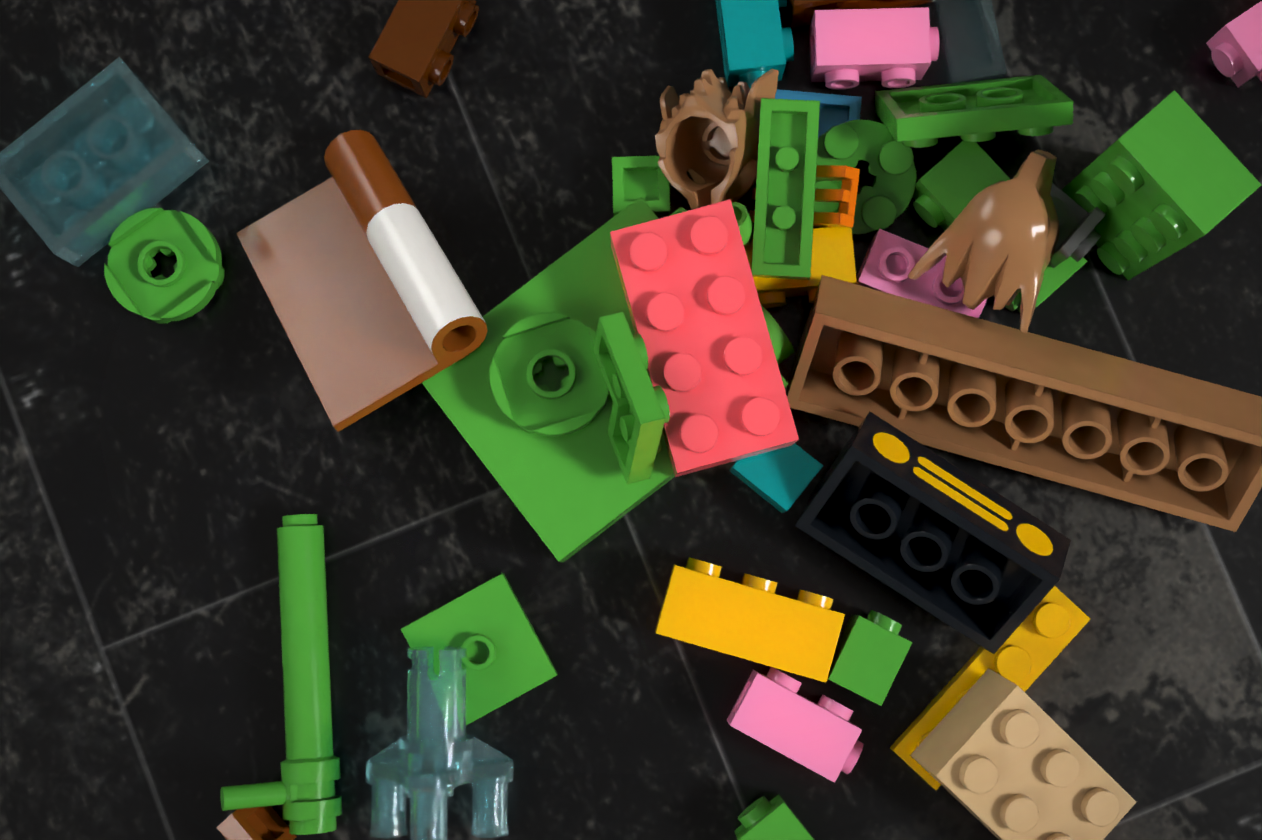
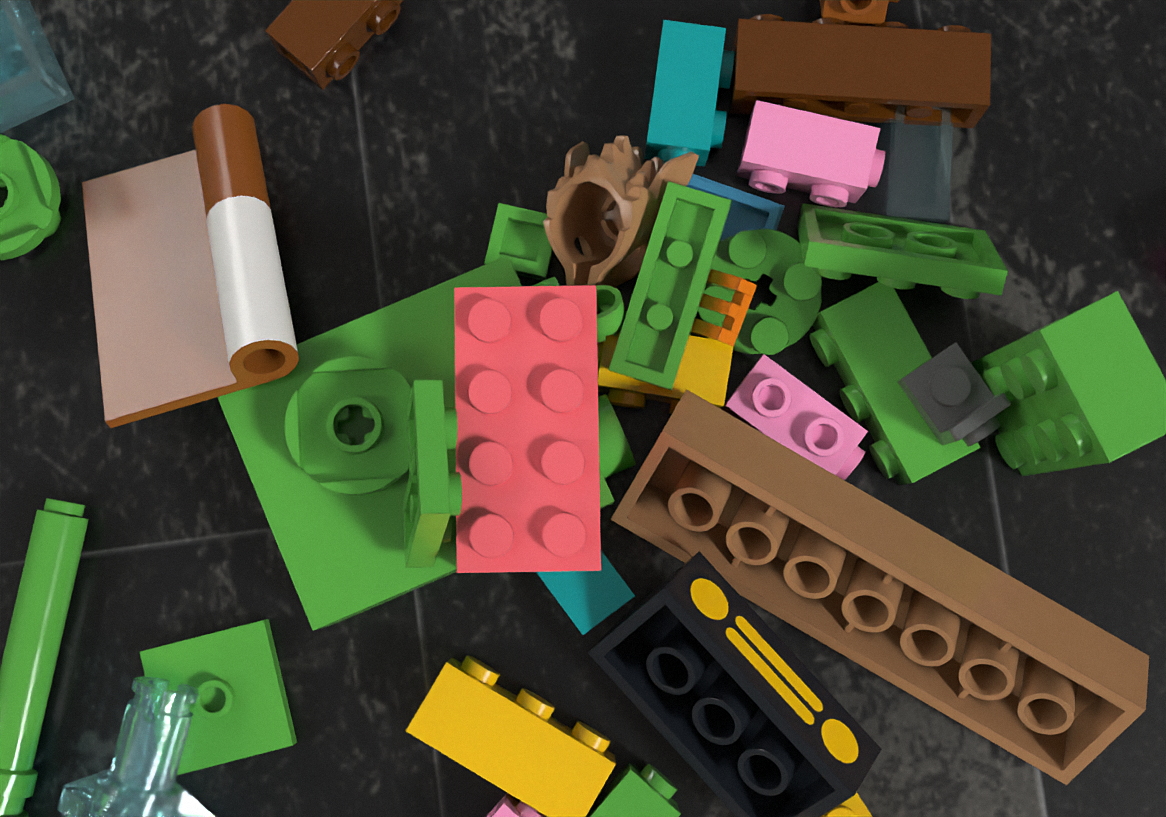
camera: 15 degrees right, 0 degrees up
medium nougat piece [908,149,1059,333] -> none

